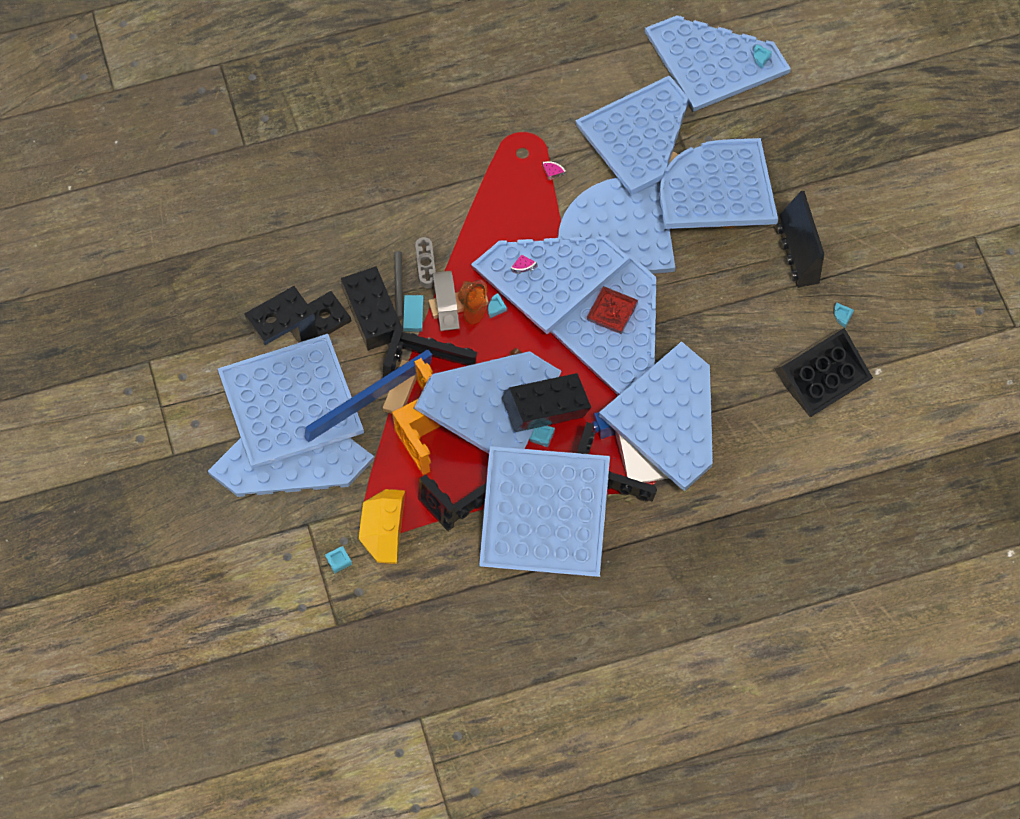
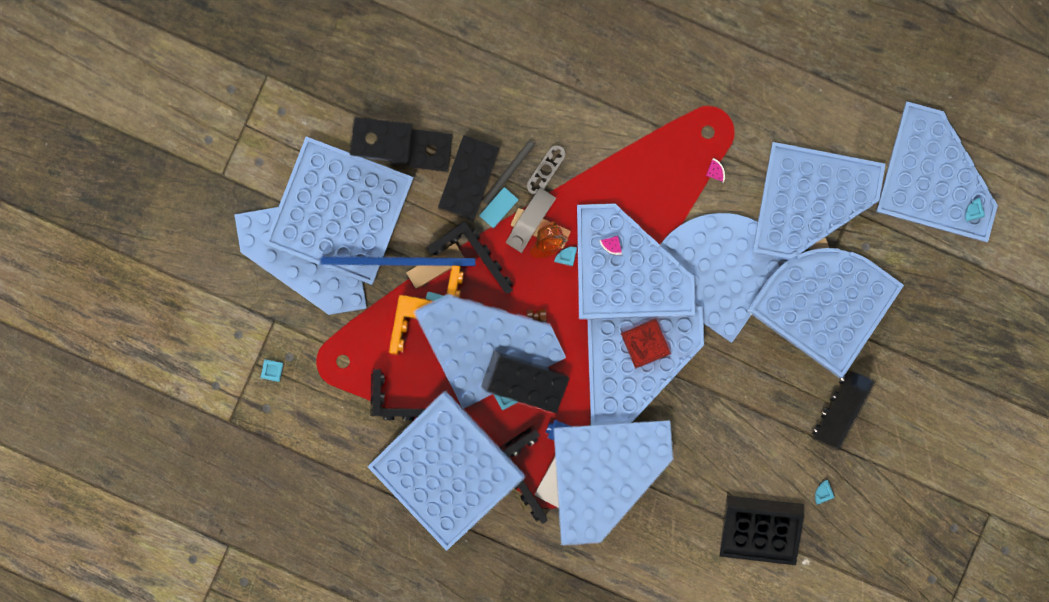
camera: 40 degrees right, 25 degrees up
yellow wedge [359,489,405,564] -> none

